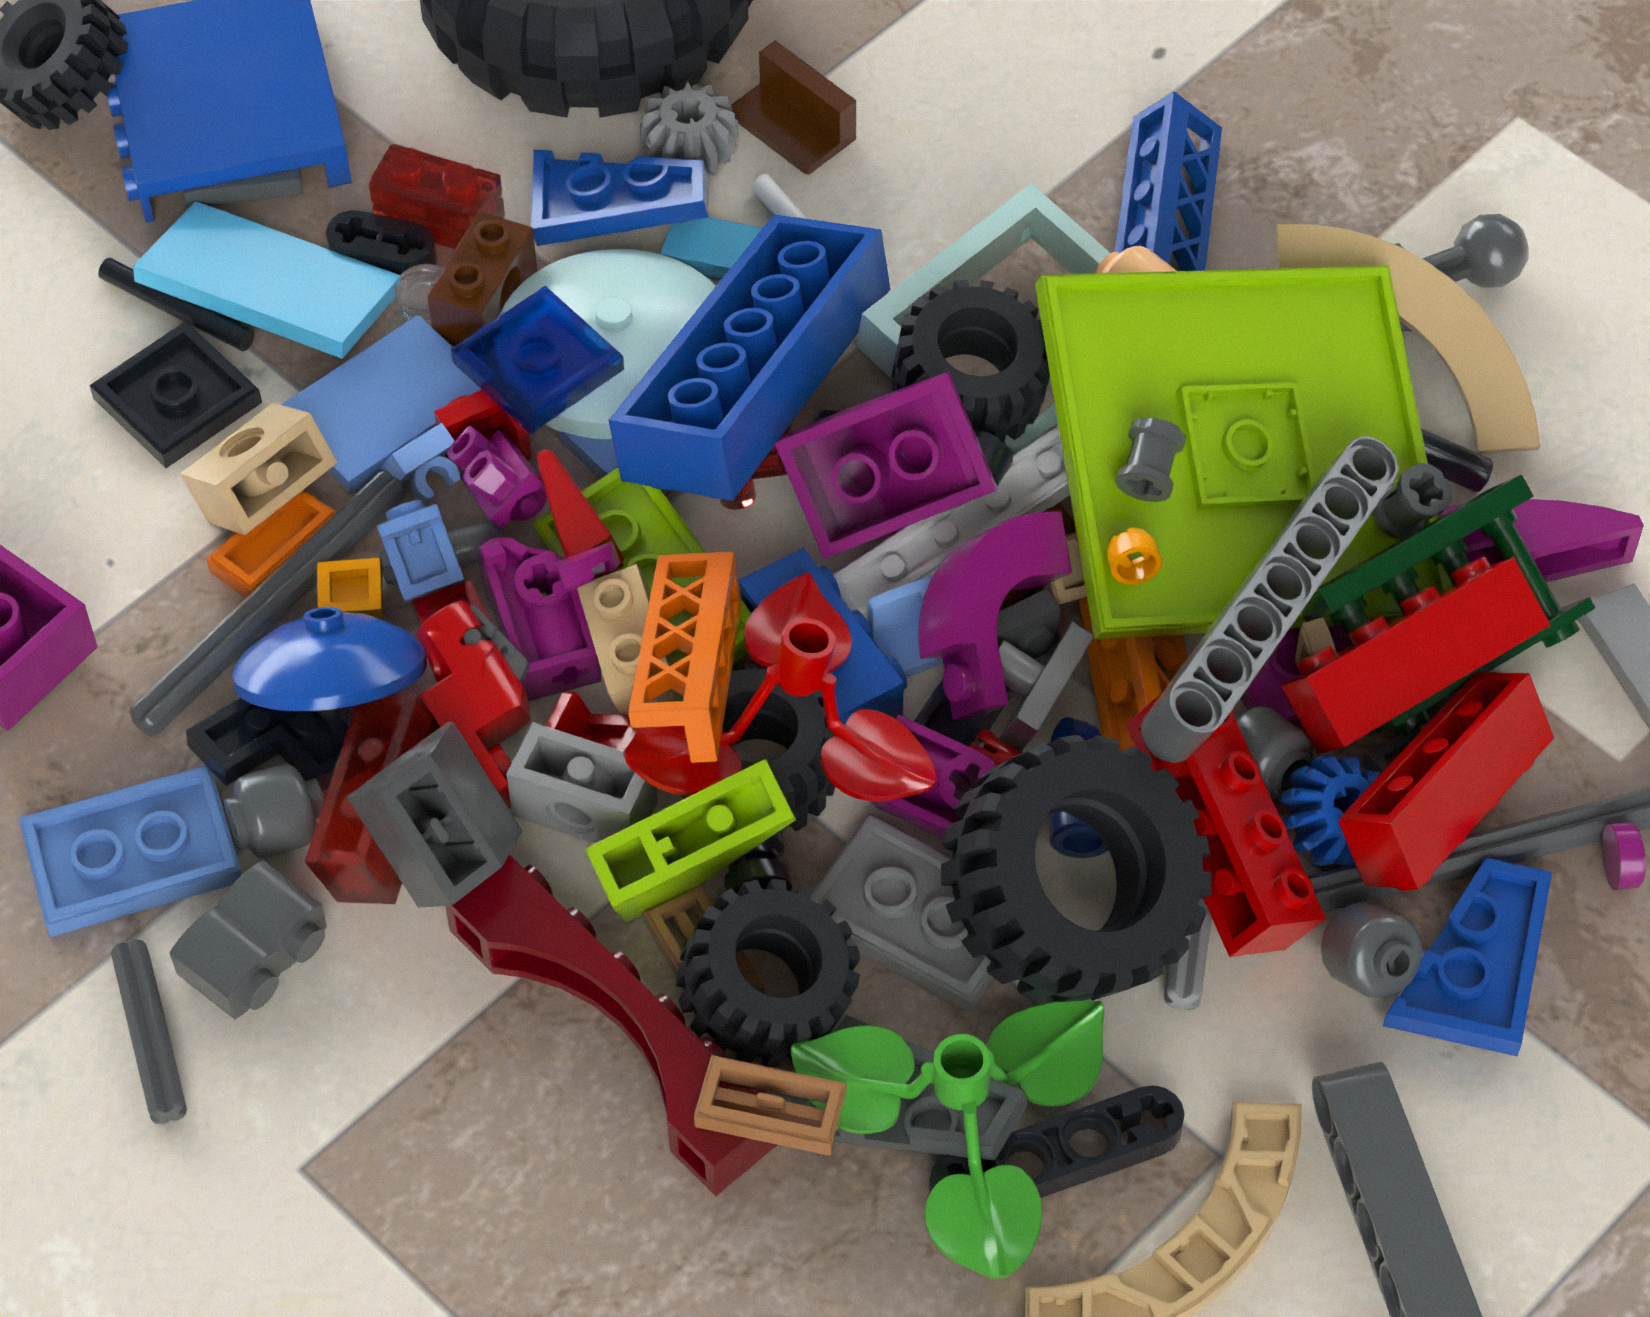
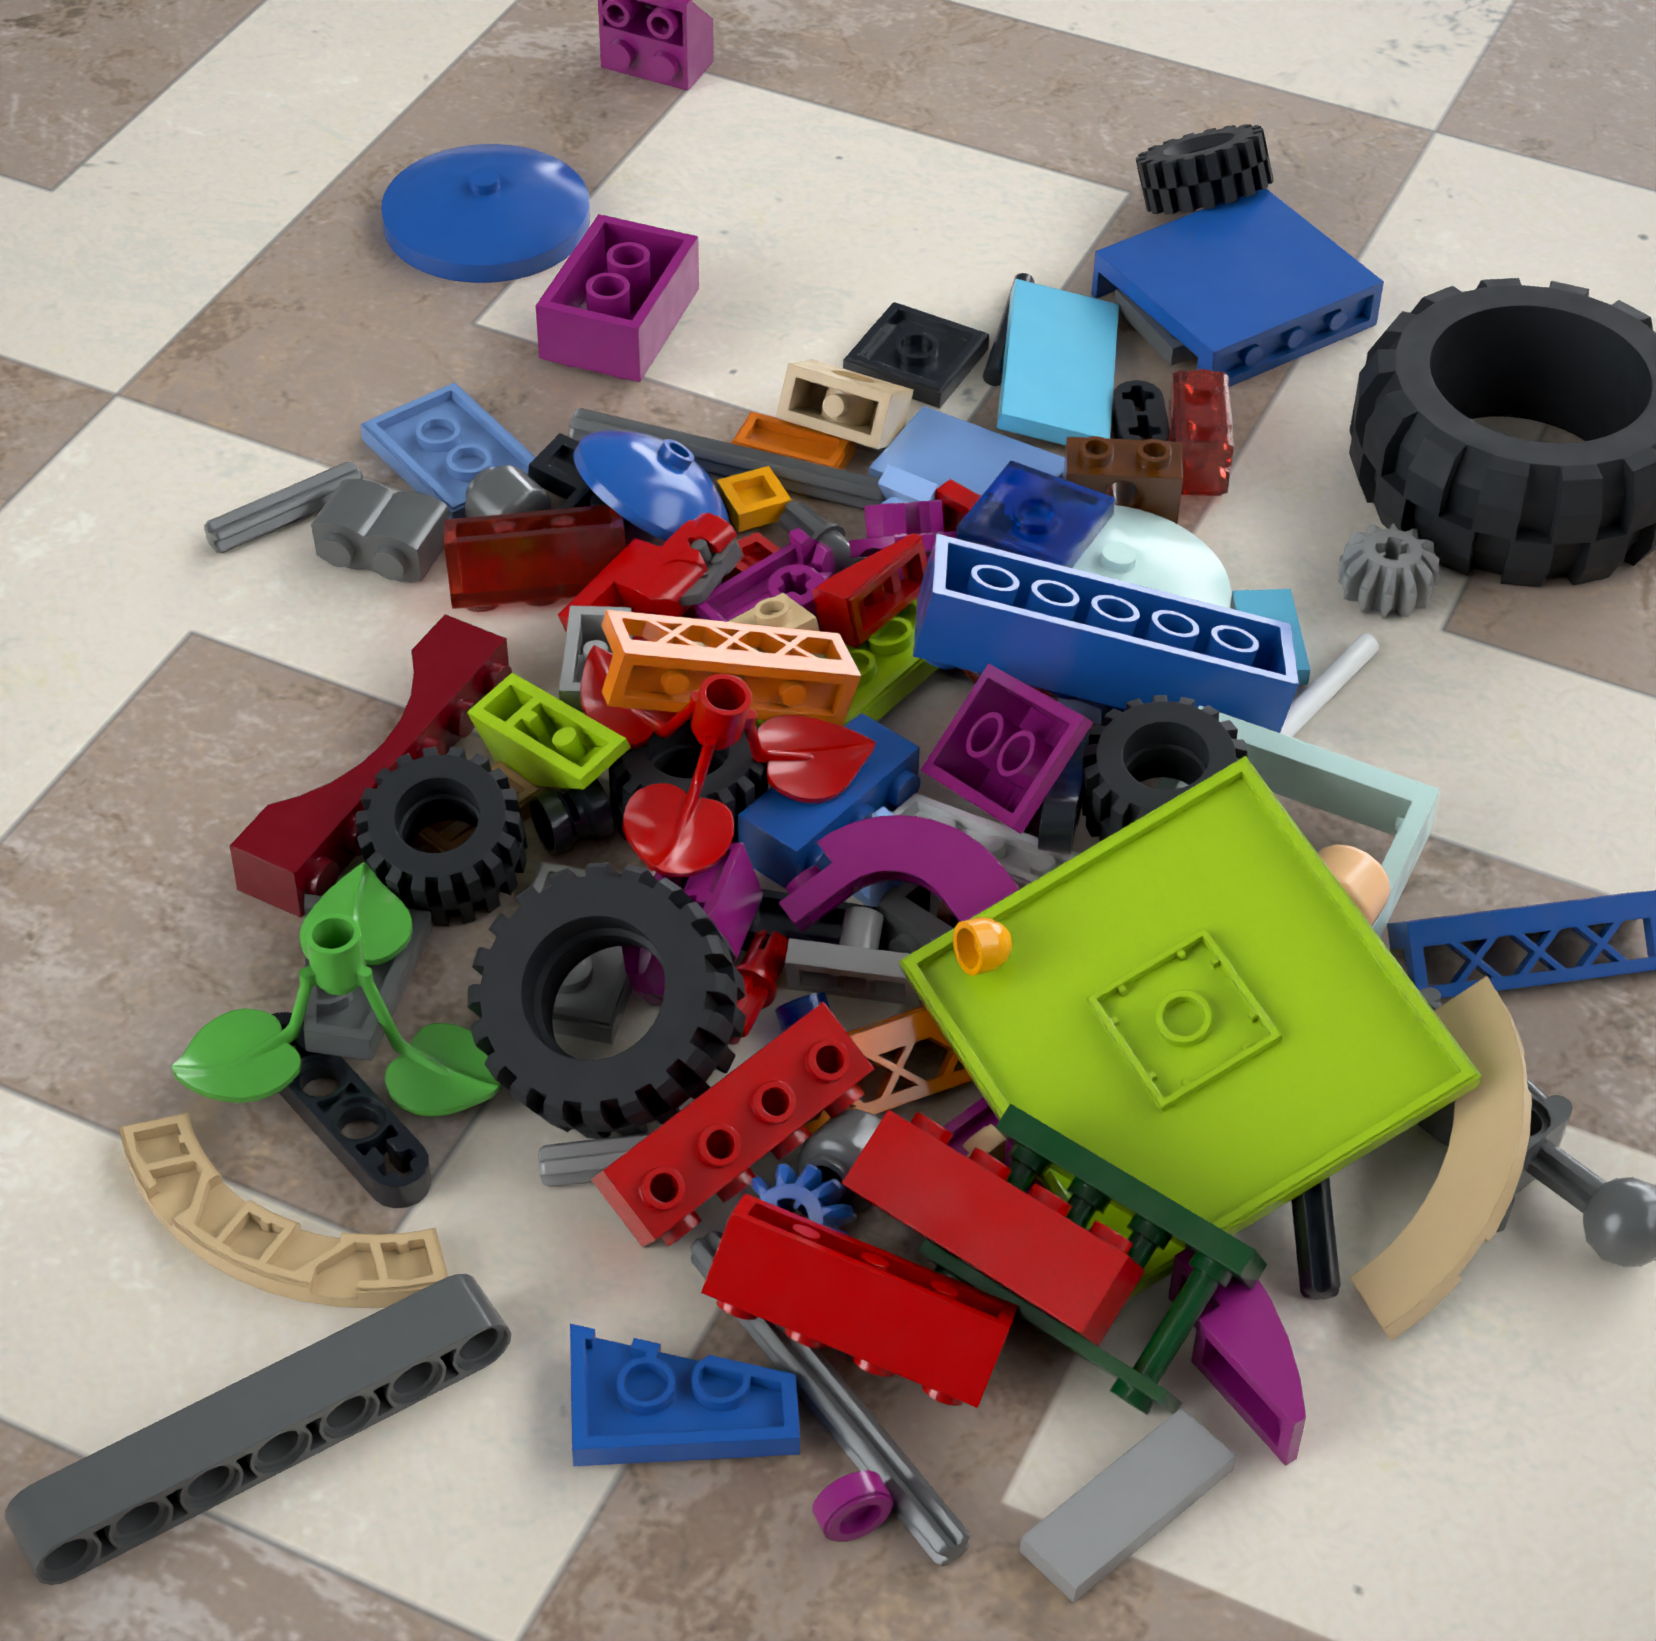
camera: 70 degrees right, 10 degrees down
dark grey slope [347,721,523,908] -> none
medium blue bracket [377,500,465,604] -> none
blue wing [531,149,709,246] -> none
magenta tile [553,541,620,591] -> none
medium nougat tile [694,1055,847,1156] -> none
reddish brown panel [731,40,856,174] -> none
dark grey bush [1115,418,1186,502] -> none
dark grey beam [1141,436,1398,763] -> none
dark grey head [1321,902,1423,999] -> none
dark grey bush [1372,463,1452,539] -> none

